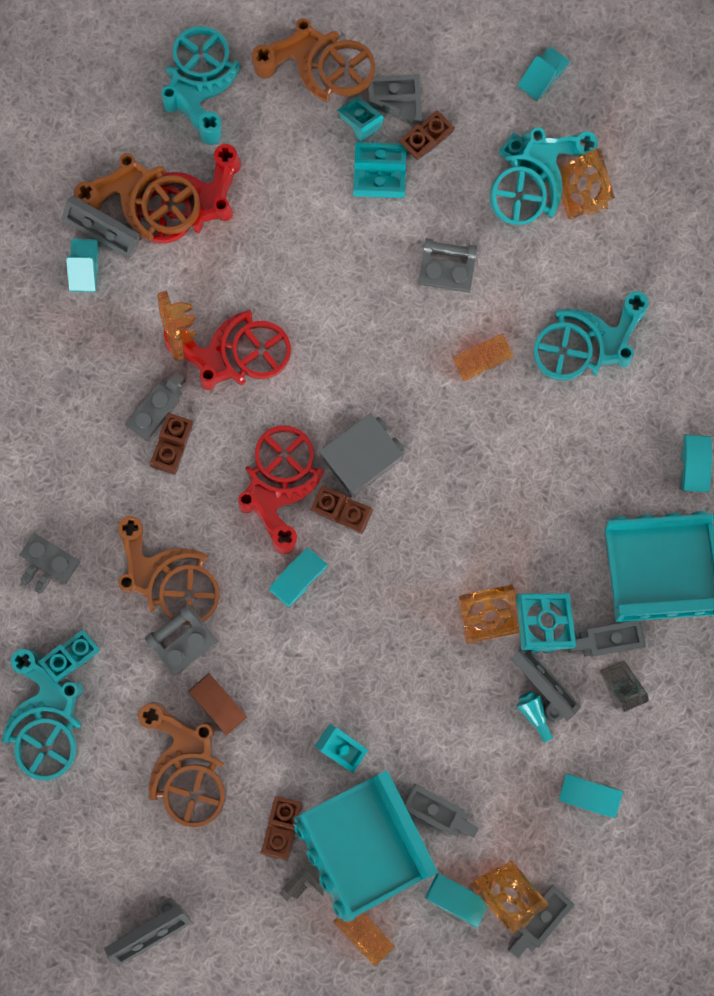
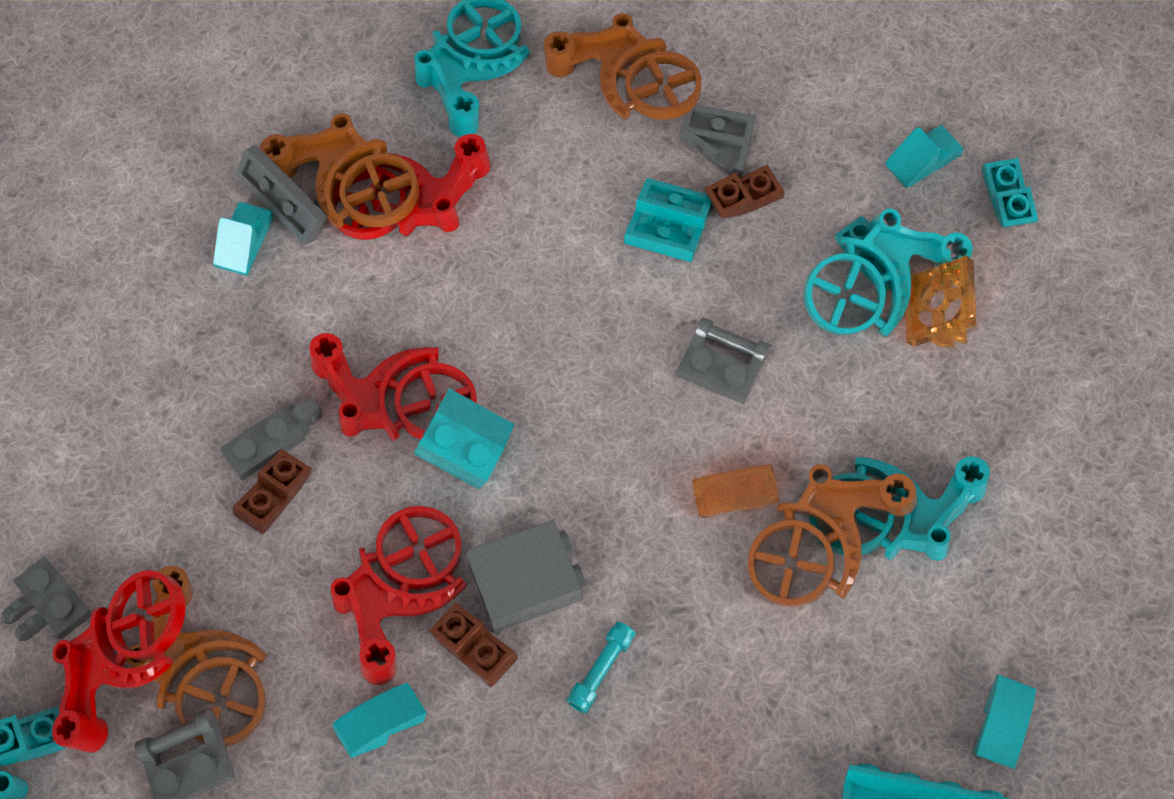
camera: 20 degrees right, 15 degrees down
clear orange piece [157,291,196,361] -> none
teal slope [337,96,384,143] -> none
none -> red piece [52,570,186,753]
none -> teal slope [413,388,515,490]
none -> teal bar [566,621,636,714]
none -> dark orange piece [748,464,917,607]
none -> teal slope [981,158,1038,228]

